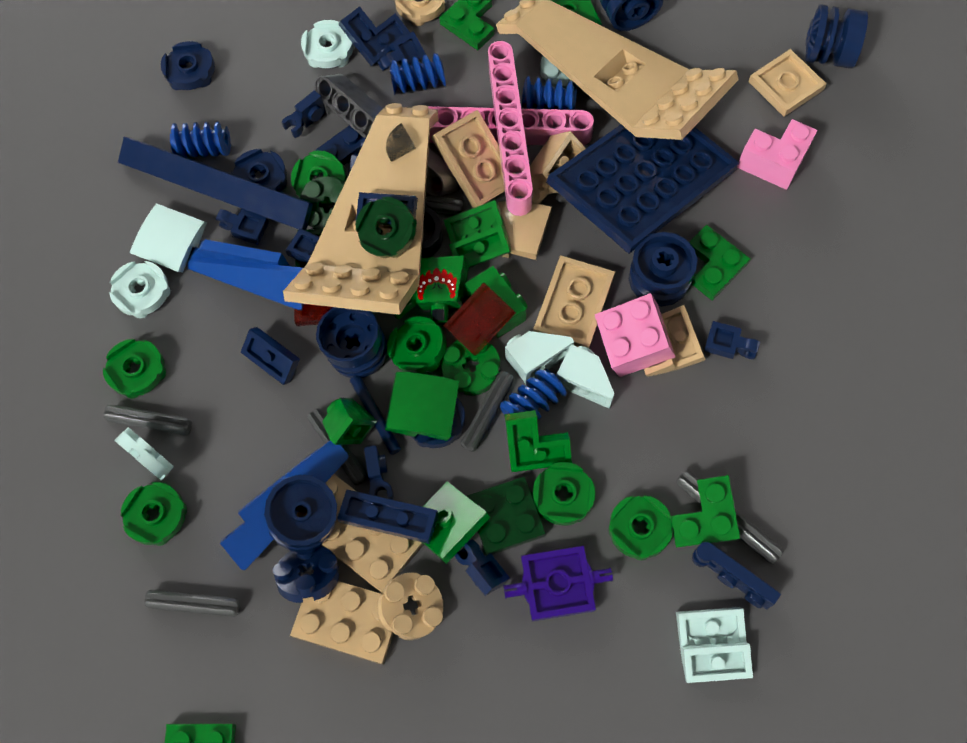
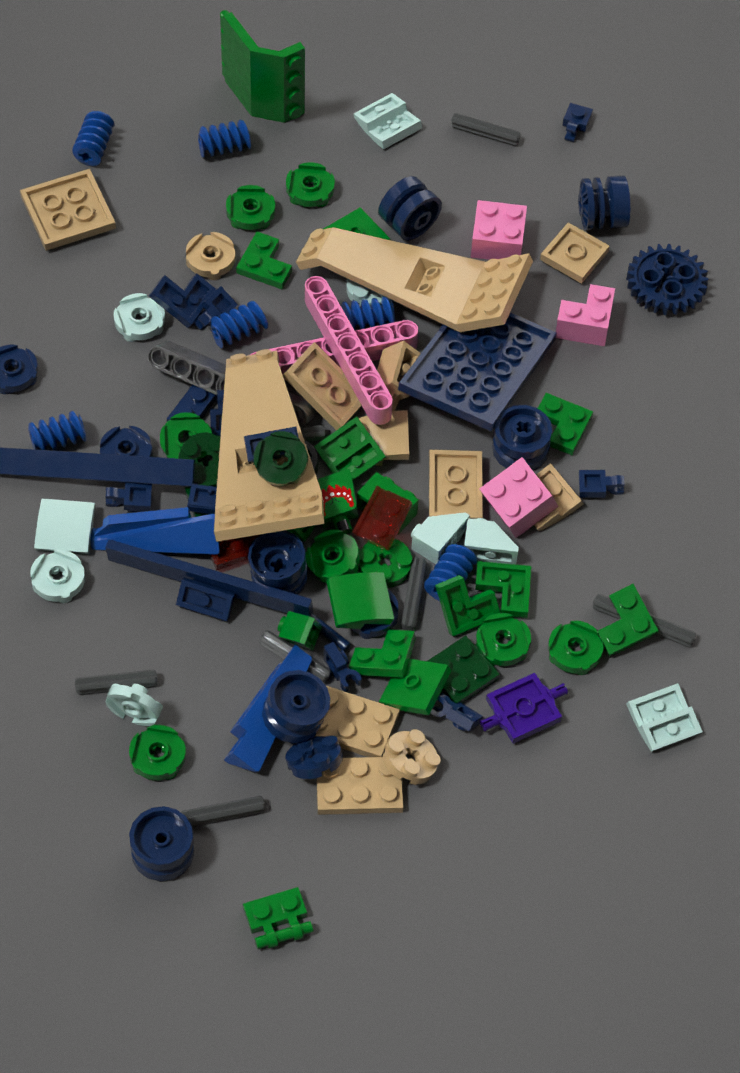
camera: 25 degrees left, 10 degrees down
green plate [103,339,166,399] -> none
dark blue plate [282,90,326,138] -> none
dark blue plate [337,489,438,544] -> none
clear smoke tile [386,123,416,162] -> none
dark blue plate [692,542,781,610] -> none
none -> dark blue tile [105,540,313,617]
none -> dark blue wheel [129,806,194,881]
none -> green plate [349,630,416,678]
none -> bright pink brick [471,200,527,260]
none -> green plate [475,561,531,618]
none -> dark blue gear [626,244,709,315]

